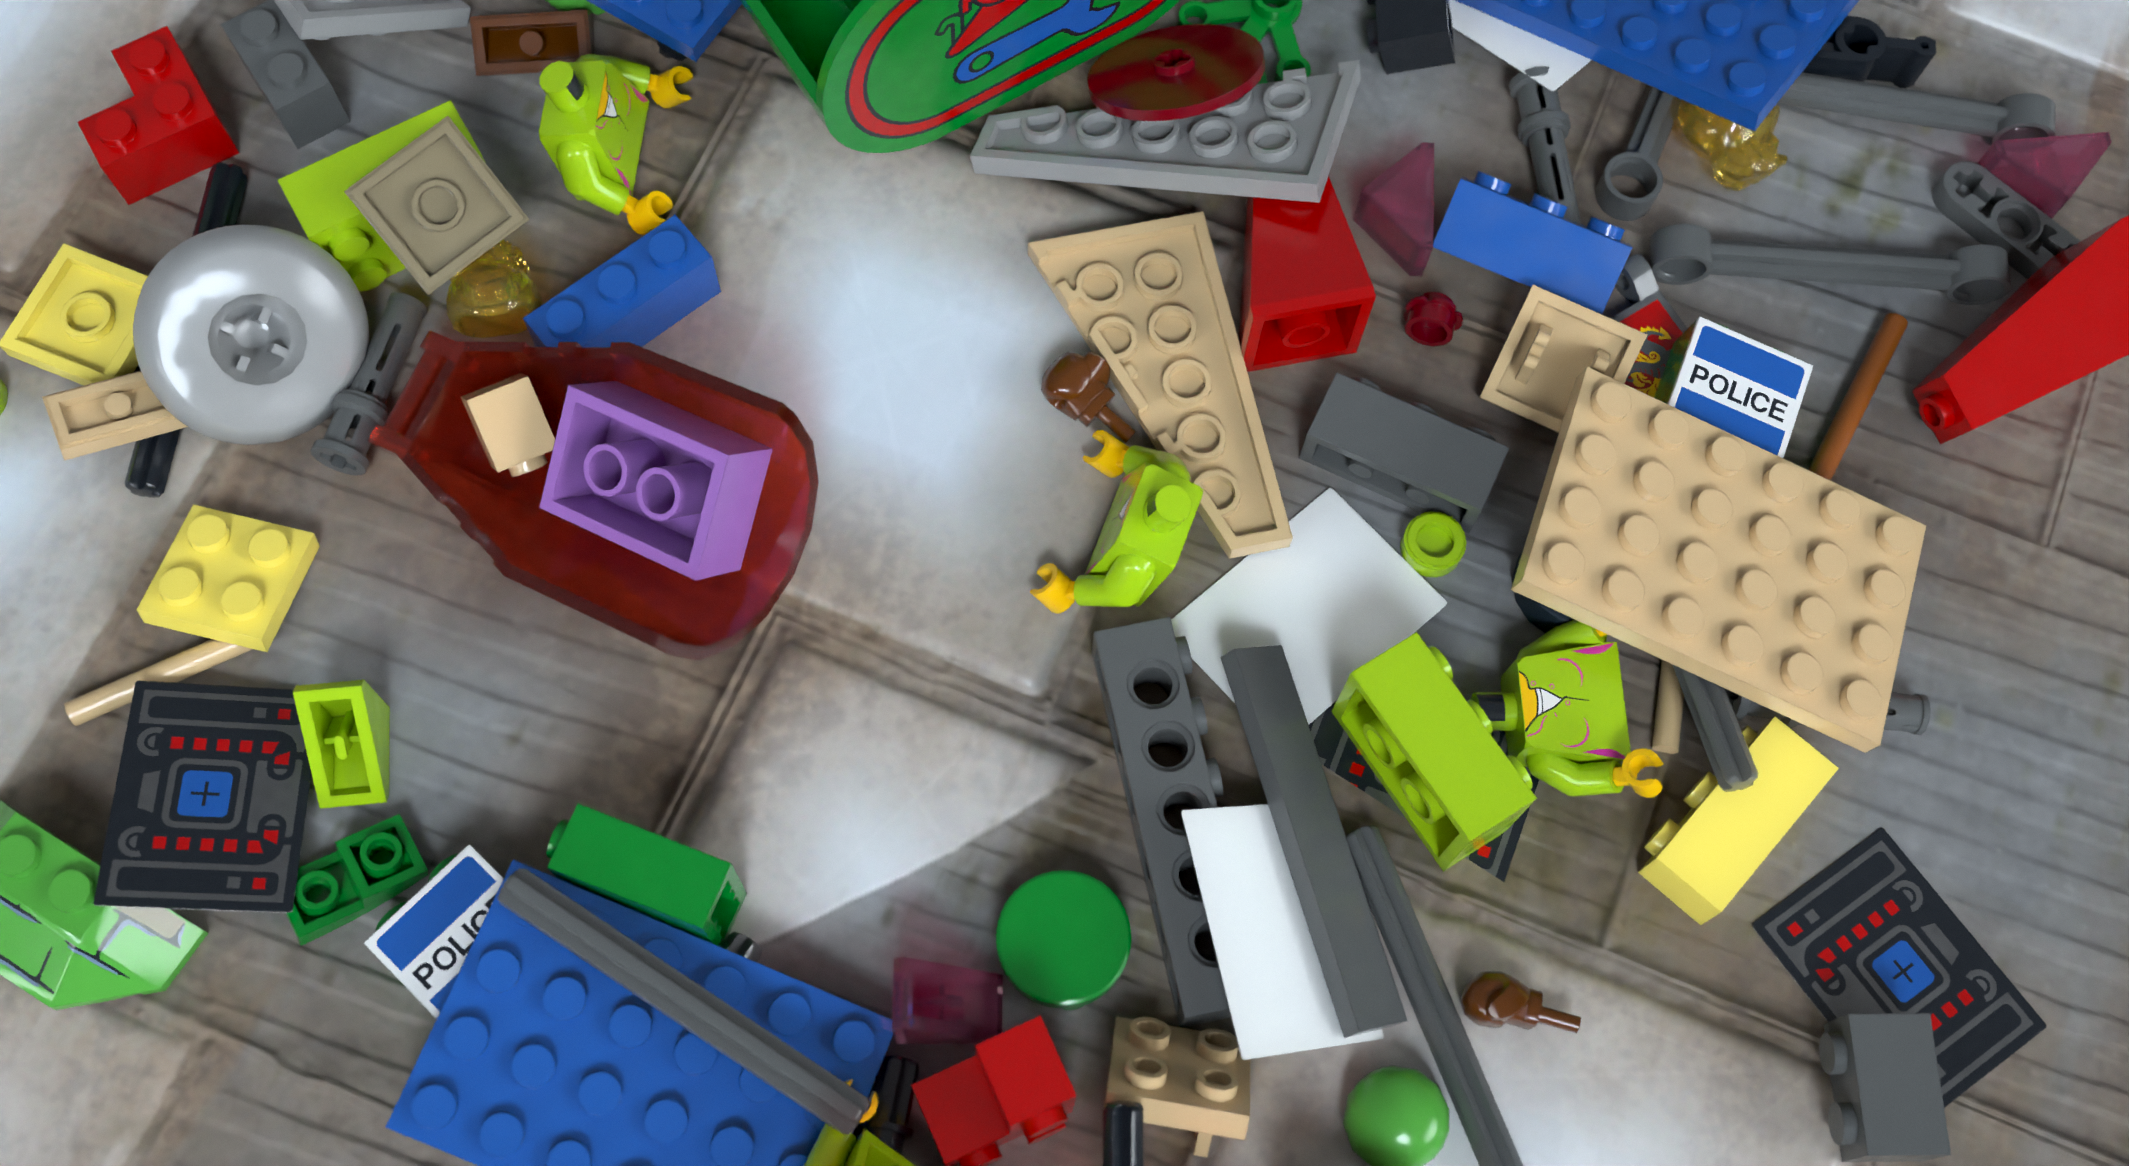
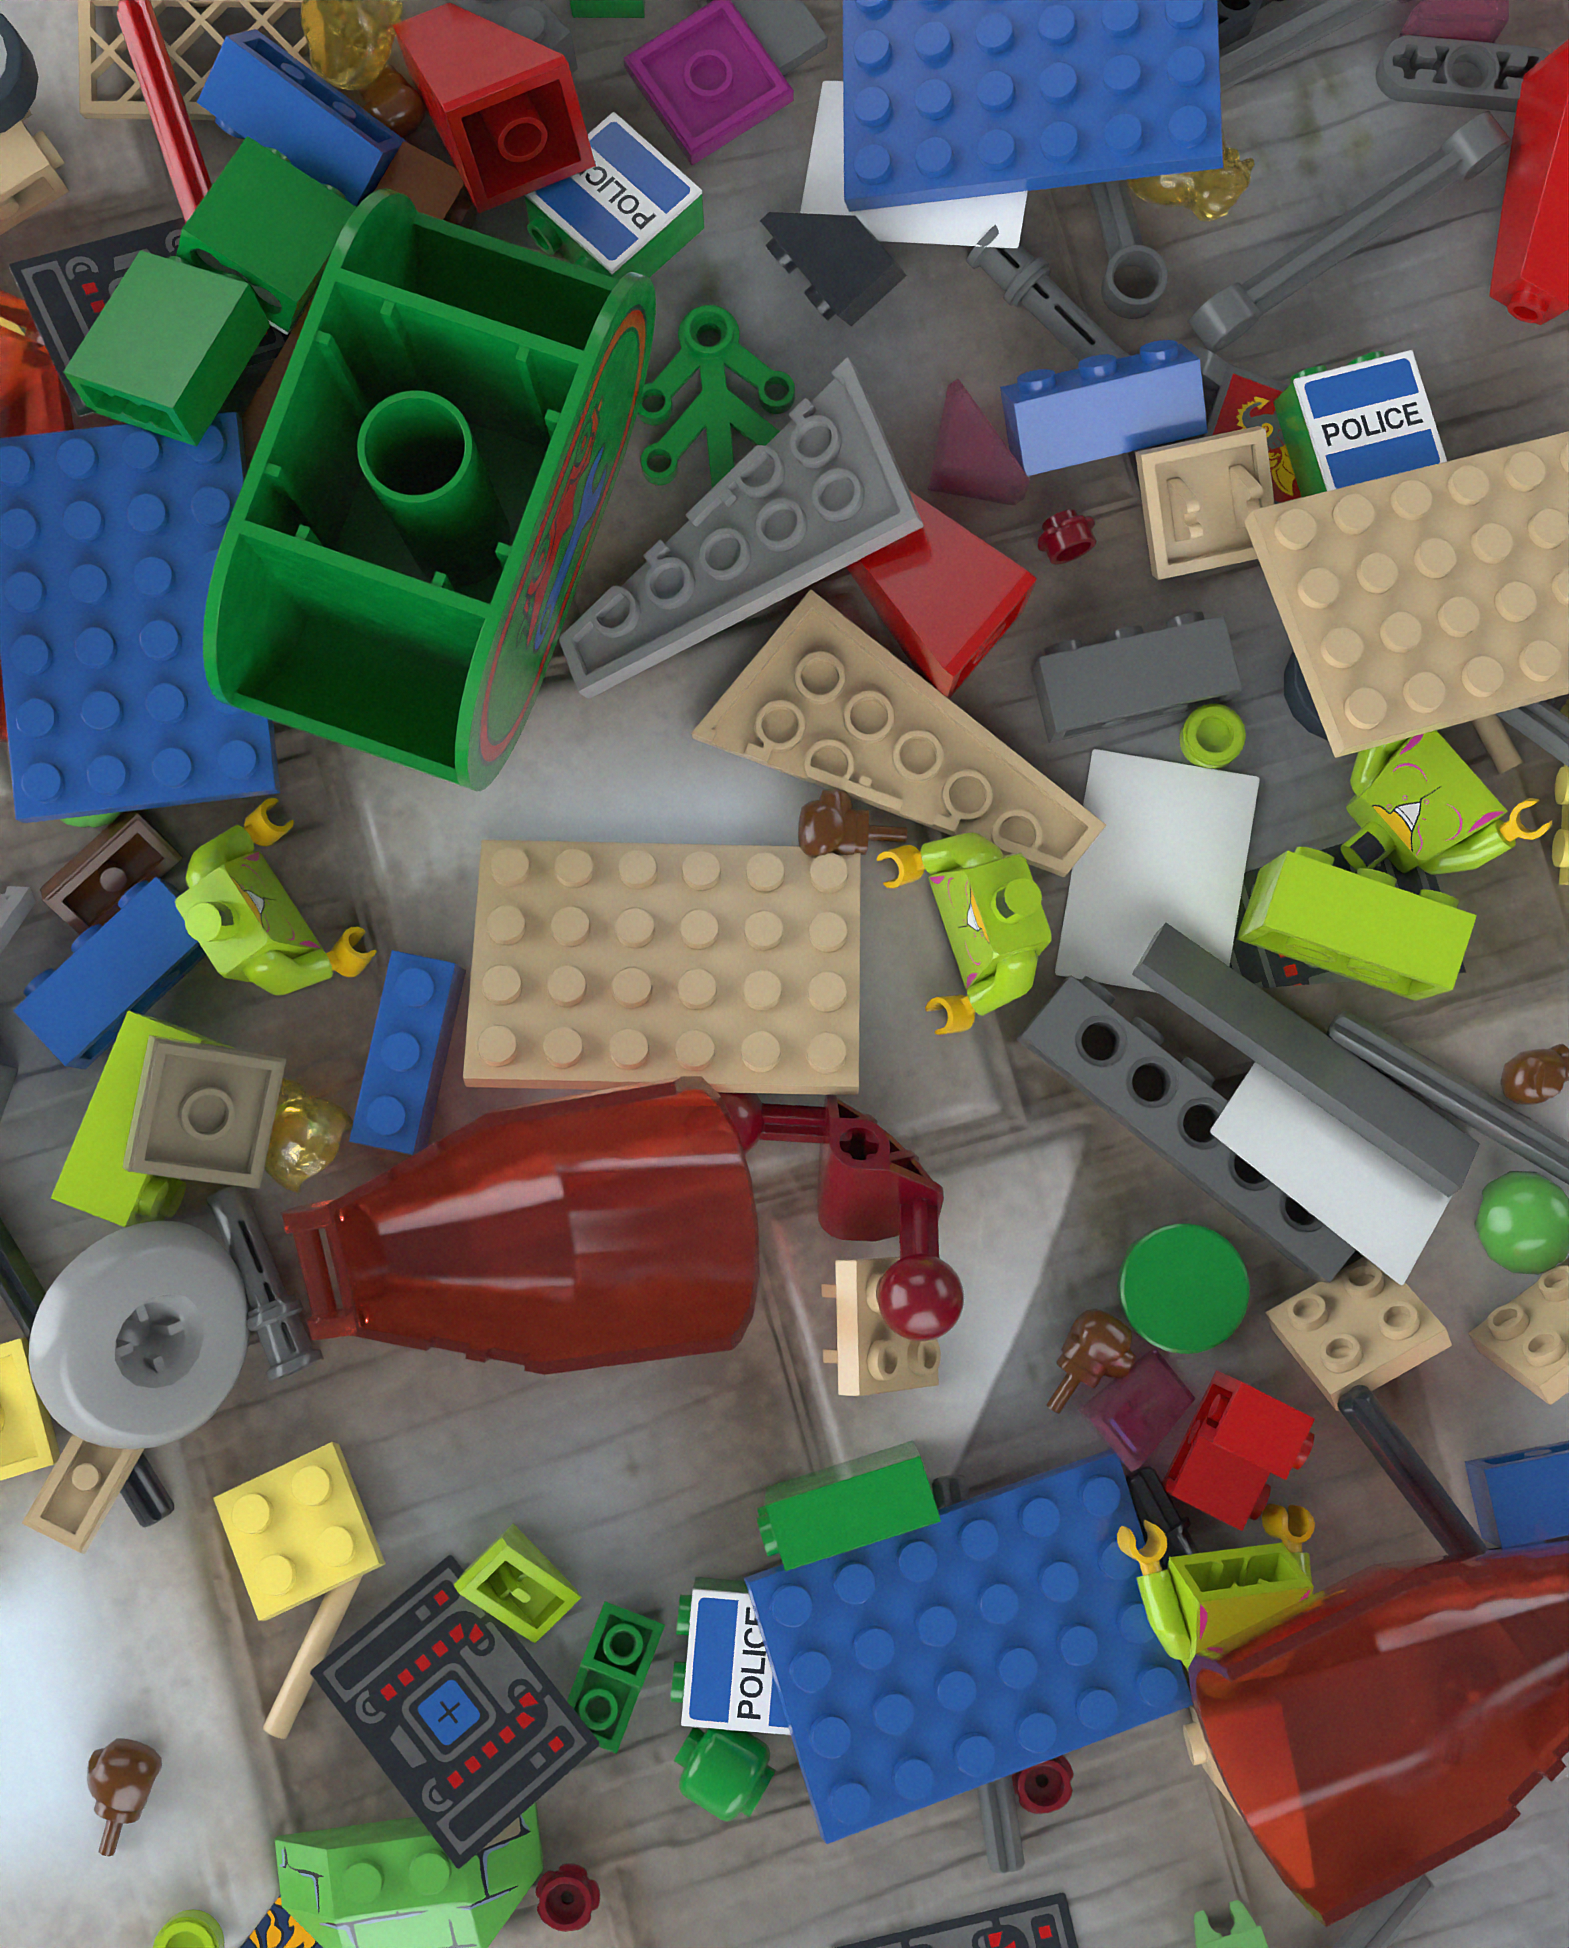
camera: 35 degrees left, 15 degrees up
tan brick [461,373,555,477] -> none
dark grey axle [498,868,869,1135] -> none
medium lavender brick [539,381,773,581] -> none
dark red piece [1087,24,1265,121] -> none
dark orange bar [1808,313,1908,481] -> none
none -> blue brick [13,877,206,1069]
none -> tan plate [463,840,861,1095]
none -> dark red plate [535,1863,600,1932]
none -> green head [674,1727,776,1821]
none -> dark red piece [683,1092,964,1341]
none -> tan plate [821,1256,941,1396]
none -> reddish brown piece [1046,1309,1137,1414]

